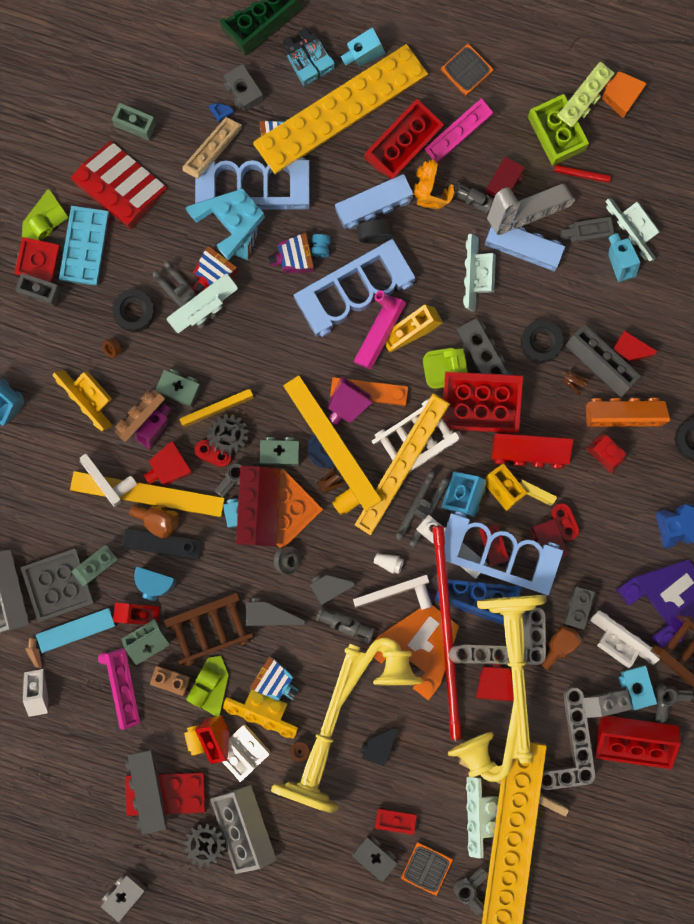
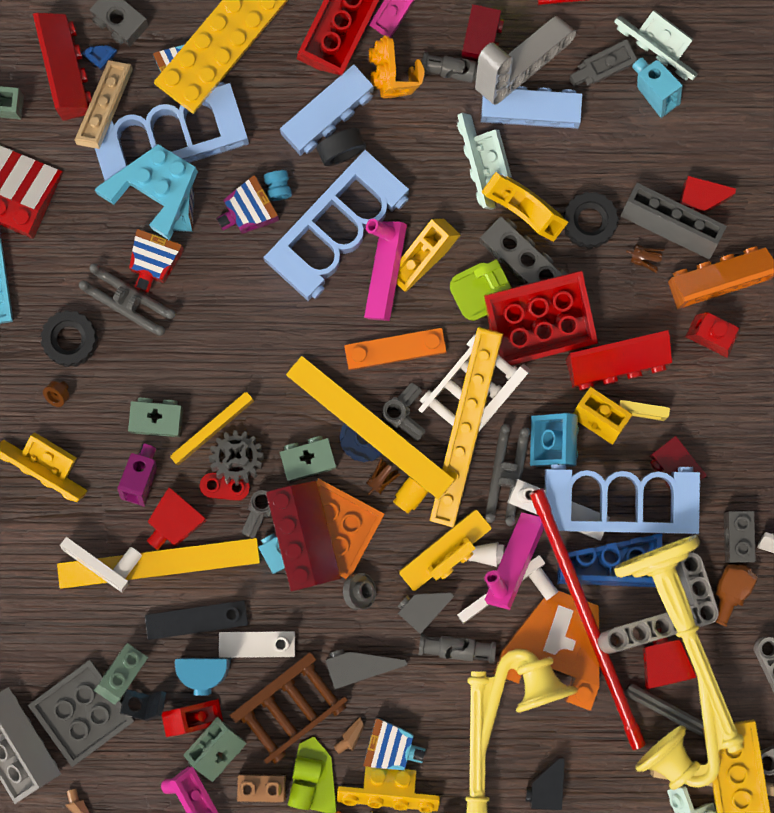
camera: 20 degrees left, 0 degrees up
medium azure tile [36,608,116,653] -> none
medium nougat plate [114,390,165,442] -> none
dark orange piece [129,504,180,538] -> none
light aqua bracket [167,274,238,333] -> none
magenta torso [328,376,372,425] -> none
red plate [479,524,509,566] -> none
red plate [551,504,579,541] -> none
none -> red slope [33,13,92,121]
none -> black bracket [120,689,166,722]
none -> white piece [219,631,295,658]
none -> medium nougat bar [334,717,364,754]
none -> dark grey axle [382,383,426,441]
none -> yellow bracket [399,510,491,591]
none -> yellow arch [482,172,568,242]
none -> dark pink piece [484,512,544,610]
none -> dark grey axle [625,684,704,738]

